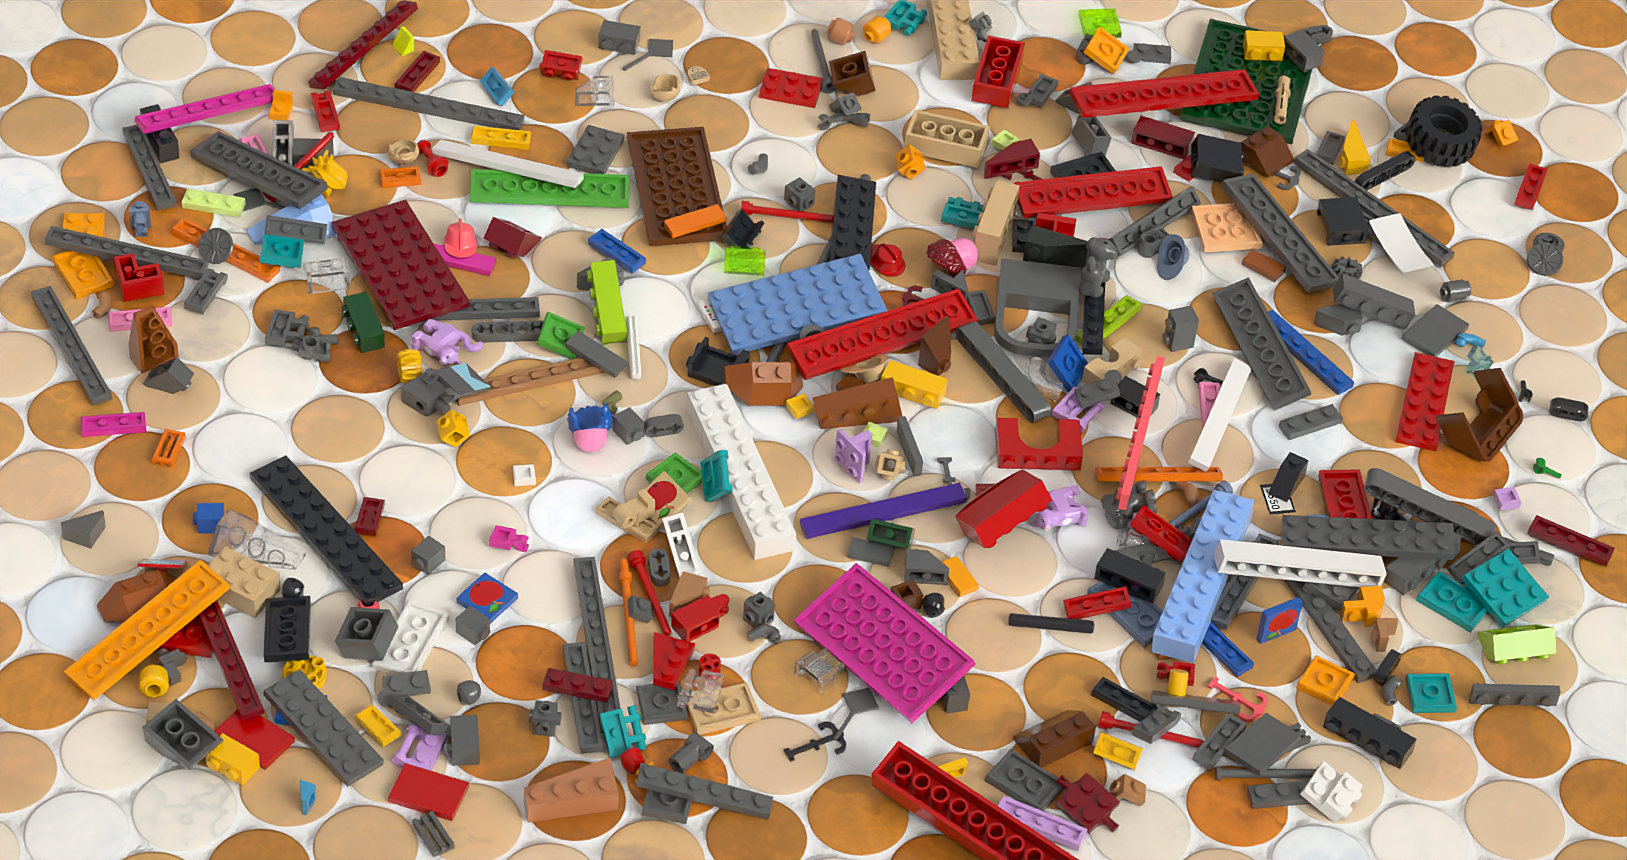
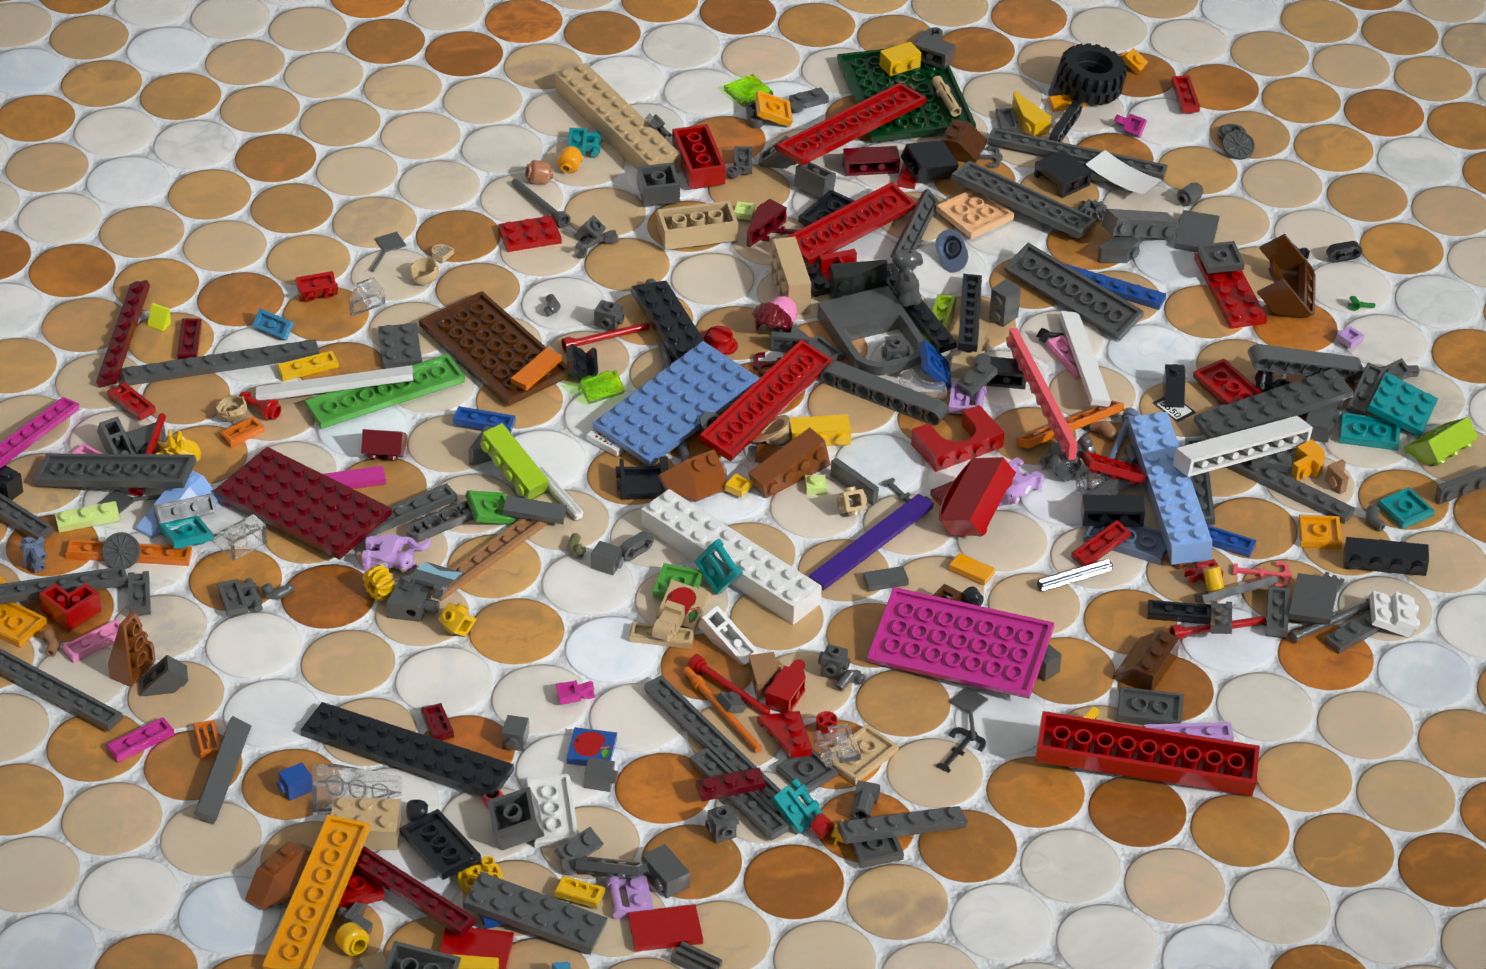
camera: 25 degrees left, 5 degrees down
dark grey slope [61,510,106,548] -> none
piece [137,559,187,573] -> none
light orange bracket [269,90,293,120] -> none
dark grey plate [298,335,331,363] -> none
dark green brick [341,292,385,353] -> none
coral piece [444,218,477,258] -> none
dark grey piece [457,680,481,705] -> none
white tile [513,464,536,486] -> none
nougat wedge [524,757,619,823] -> none
hair [567,404,613,453] -> none
dark grey brick [598,20,641,55] -> none
dark grey beam [648,549,671,587] -> none
clear piece [794,648,845,695] -> none
reddish brown slope [829,51,876,96] -> none
lavender bracket [834,429,872,483] -> none
dark green brick [867,519,915,549] -> none
light orange brick [895,144,926,180] -> none
dark grey slope [904,549,949,585] -> none
reddish brown slope [918,316,951,376] -> none
teal plate [941,197,984,229] -> none
dark red plate [1055,772,1120,834] -> none
yellow plate [1093,732,1144,770] -> none
medium nougat bracket [1110,773,1146,806] -> none
dark grey piece [1138,224,1171,258] -> none
dark orange tile [1242,249,1286,282] -> none
blue tile [1256,597,1303,644] -> none
dark grey plate [1279,404,1343,440] -> none
black beam [1374,649,1402,684] -> none
dark azure arm [1455,333,1486,349] -> none
clear light blue piece [1466,346,1493,377] -> none
dark red plate [1527,515,1615,567] -> none
none -> dark grey tile [194,716,252,824]
none -> dark grey brick [637,163,680,206]
none -> black plate [958,273,982,353]
none -> dark pink plate [1114,114,1147,137]
none -> dark grey plate [1197,241,1245,274]

